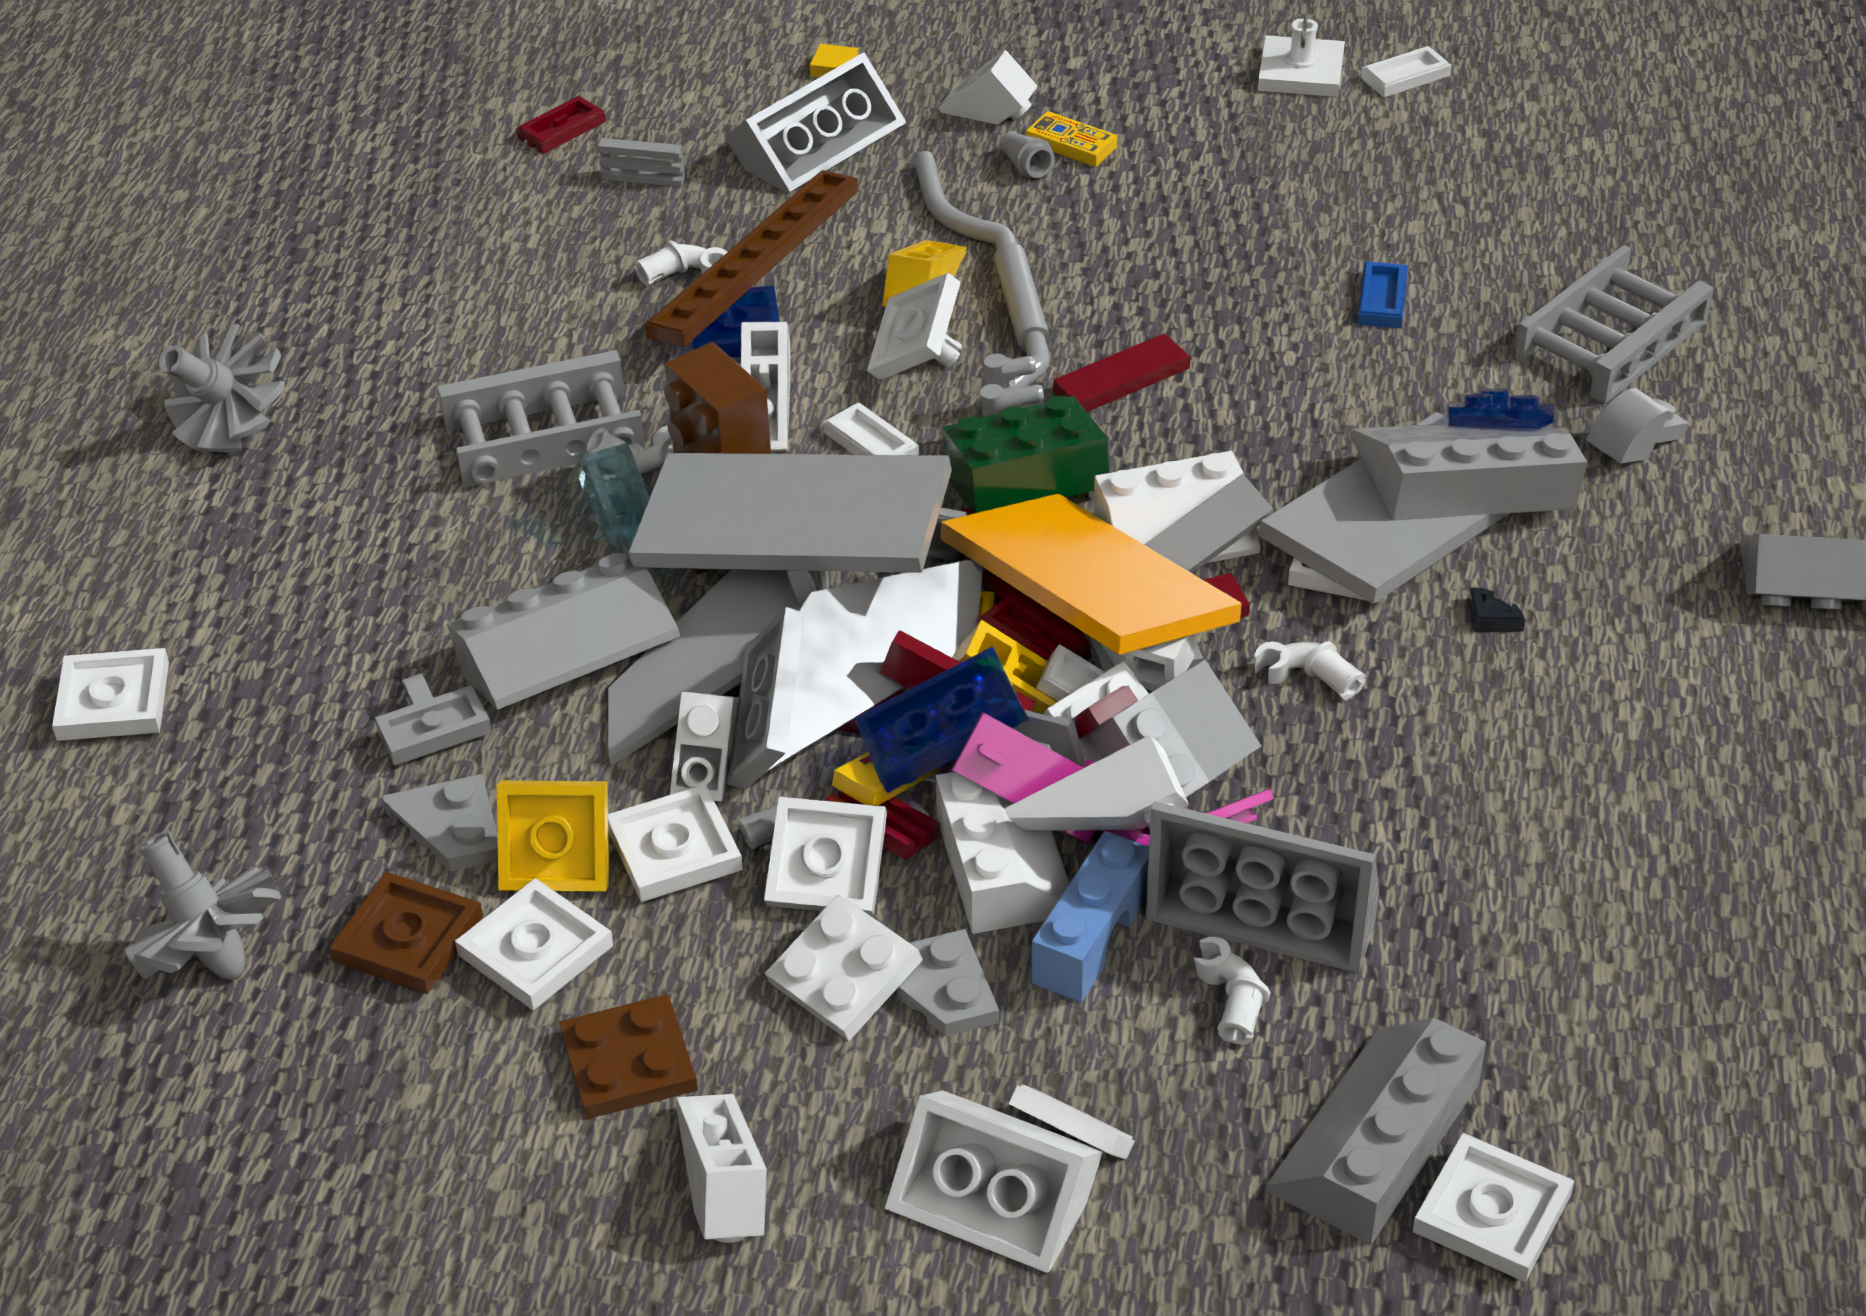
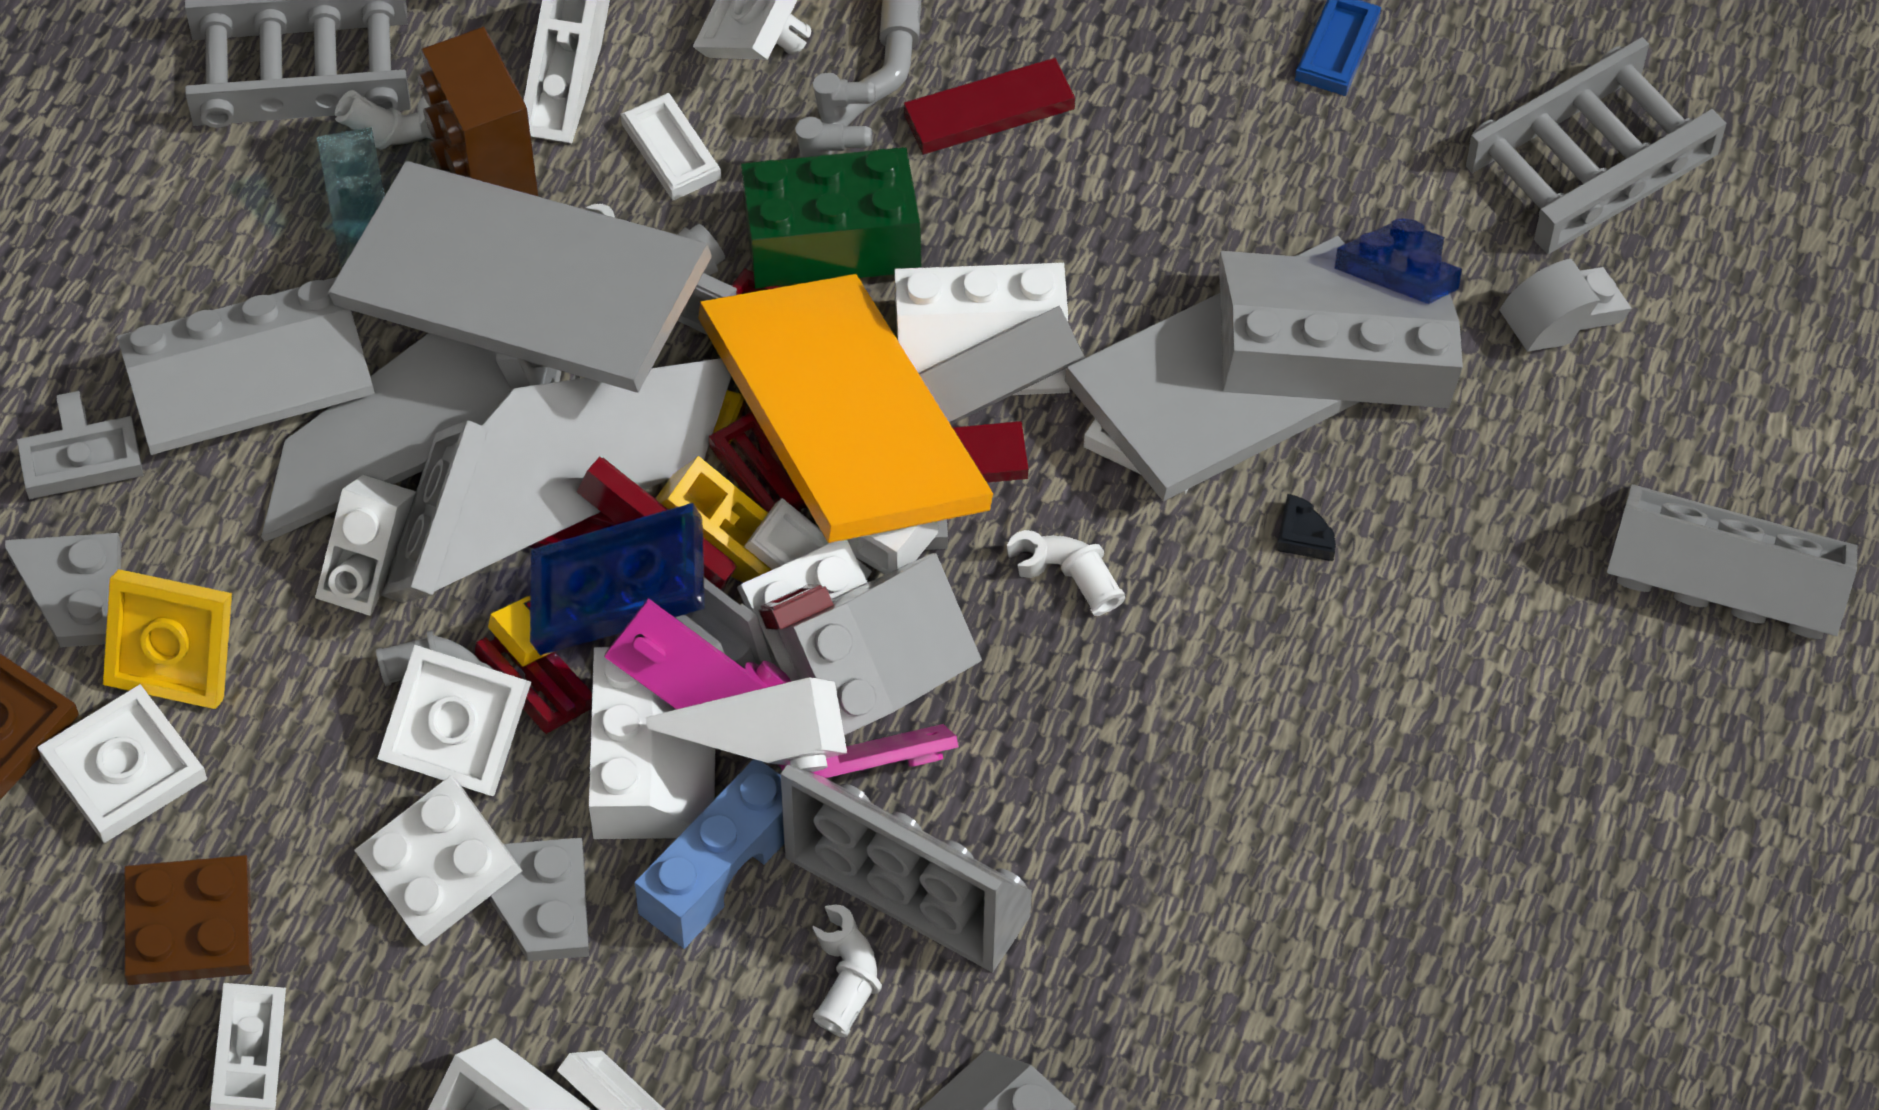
camera: 10 degrees right, 15 degrees up
white plate [608,784,743,902] -> none

